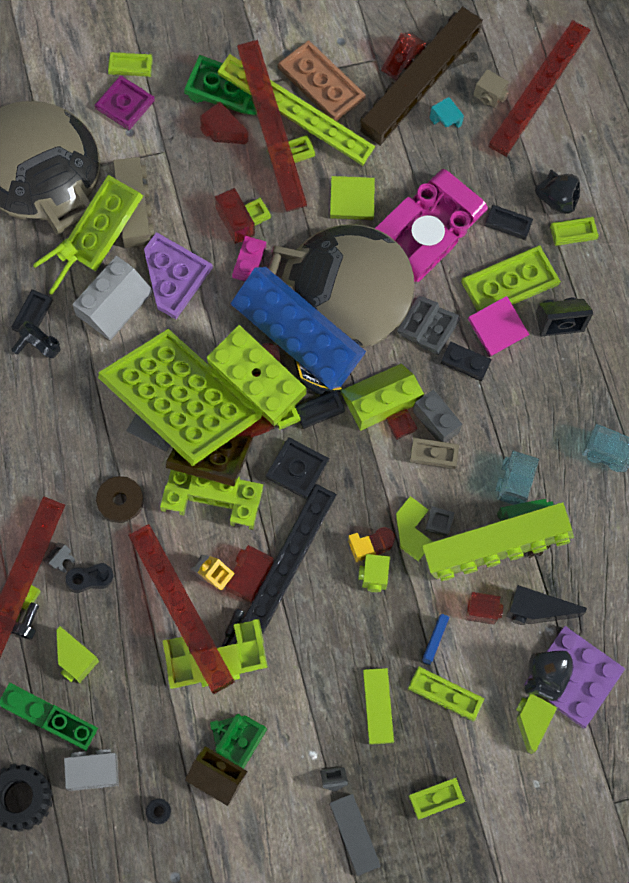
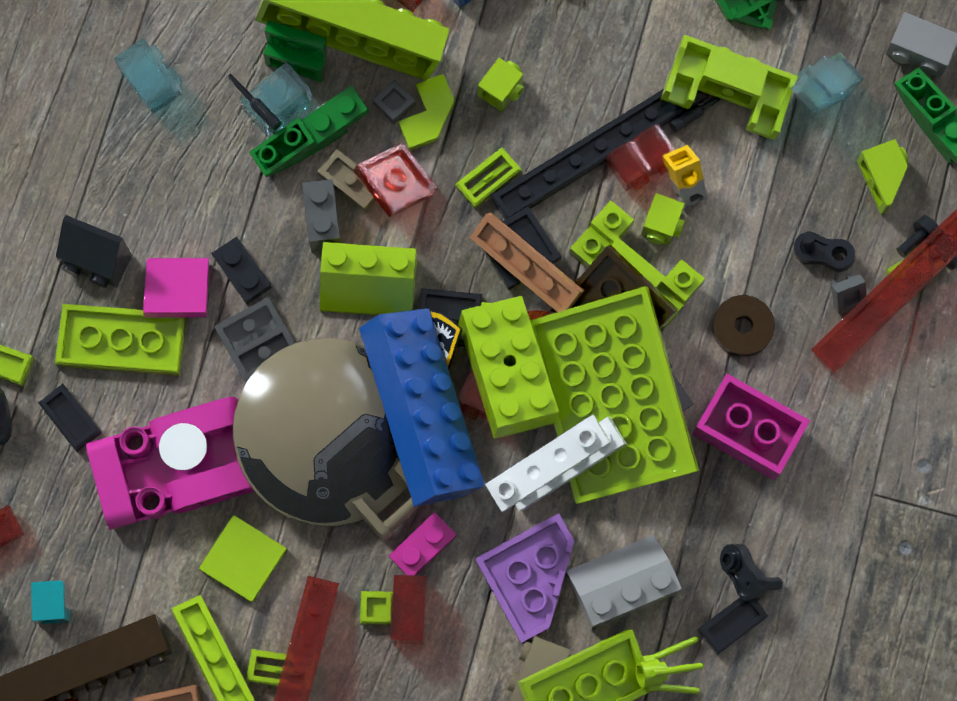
camera: 145 degrees left, 5 degrees up
clear red plate [128,524,235,695] -> none
leg [348,527,395,562] -> none
clear red tile [386,409,417,440] -> none
none -> black piece [228,74,282,131]
none -> green slope [249,85,370,178]
none -> clear red tile [353,143,438,218]
none -> lime tile [455,148,522,209]
none -> nougat plate [469,213,584,312]
none -> white fence [485,415,627,512]
none -> lime brick [641,193,685,245]
none -> dark pink brick [693,374,811,481]
none -> clear light blue brick [791,52,864,115]

